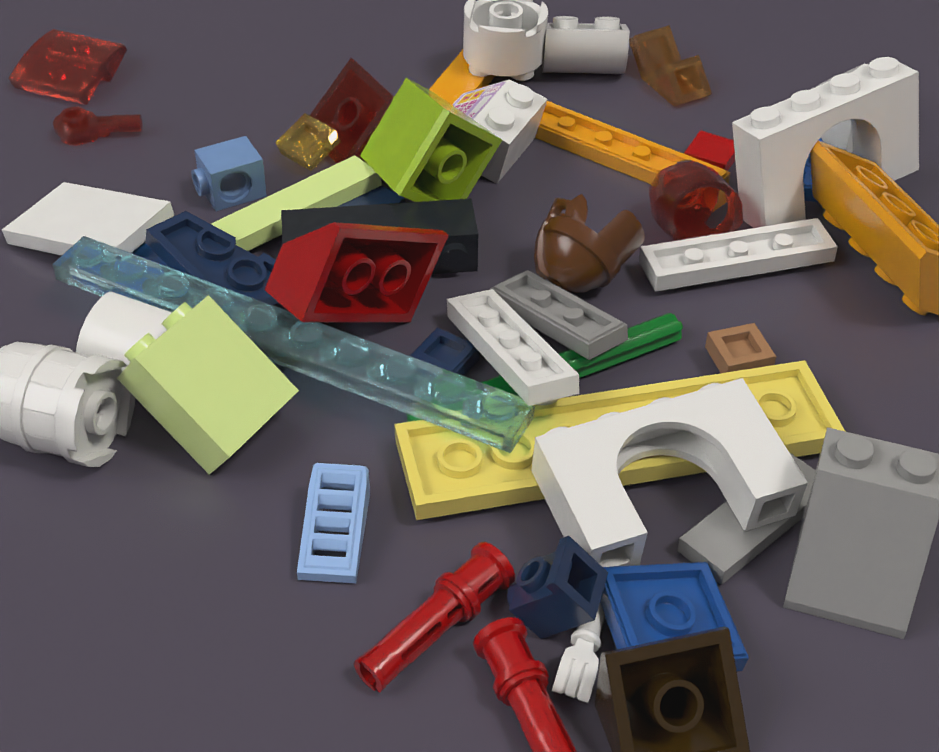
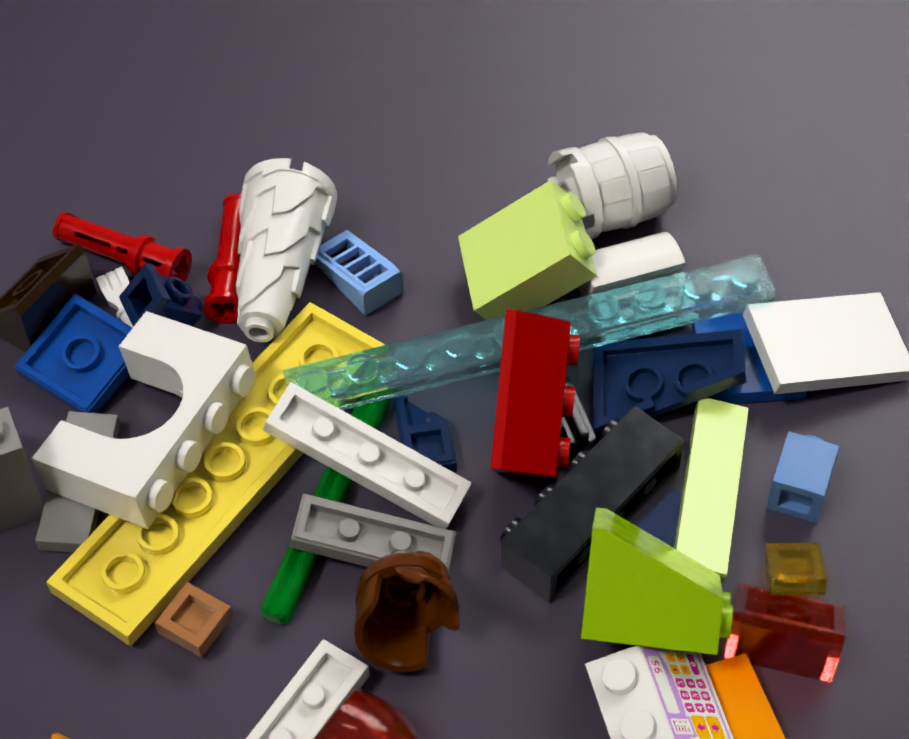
camera: 140 degrees right, 10 degrees up
none -> white cone [236,158,338,342]

